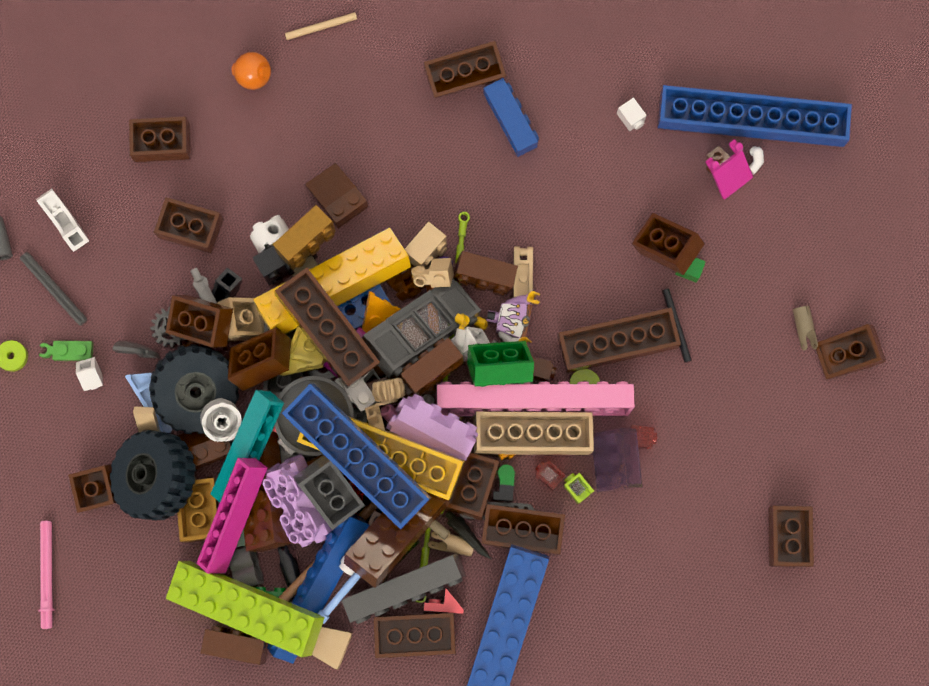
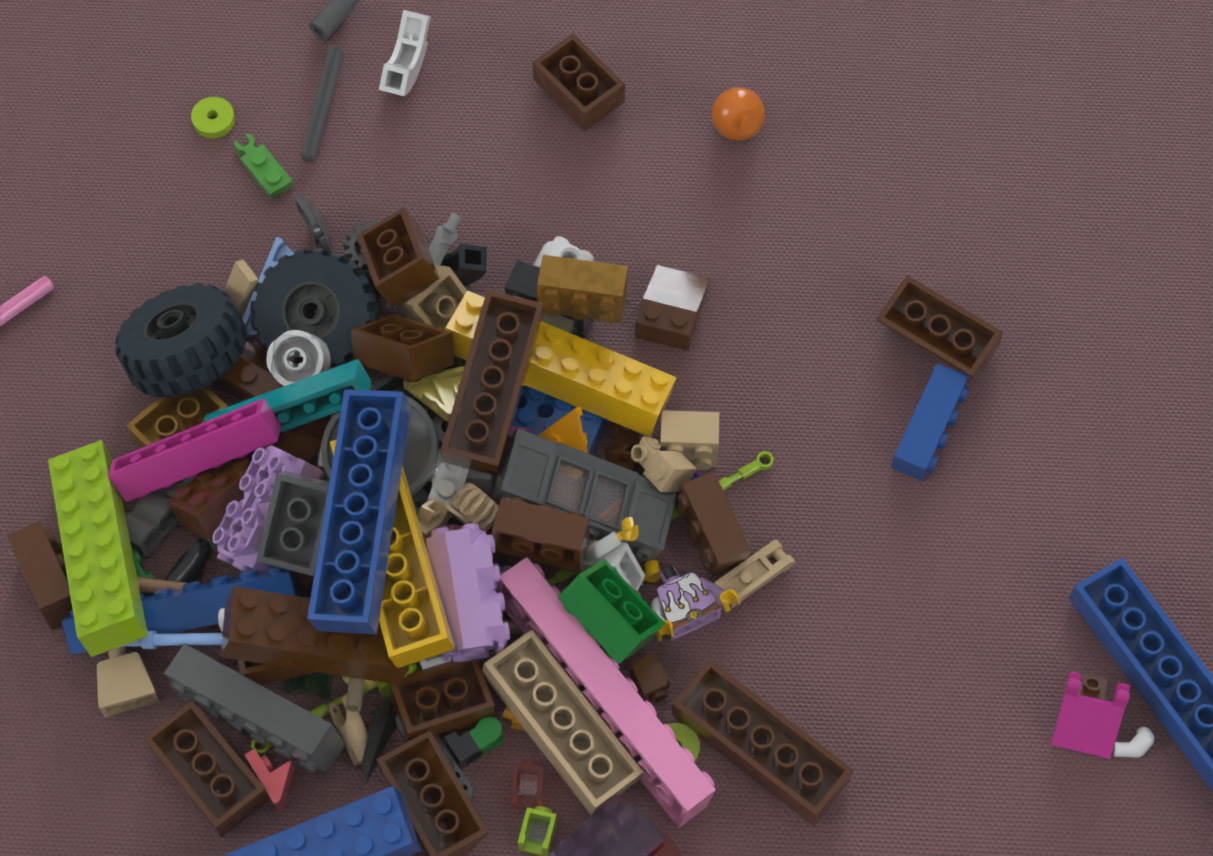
camera: 50 degrees right, 15 degrees down
reddish brown brick [68,464,116,513] -> none
white brick [76,357,103,391] -> none
reddish brown brick [154,197,223,254] -> none
tan bar [285,12,357,40] -> none
white brick [617,98,647,131] -> none
reddish brown brick [632,213,705,275] -> none
black bar [662,288,692,363] -> none
green brick [675,258,706,283] -> none

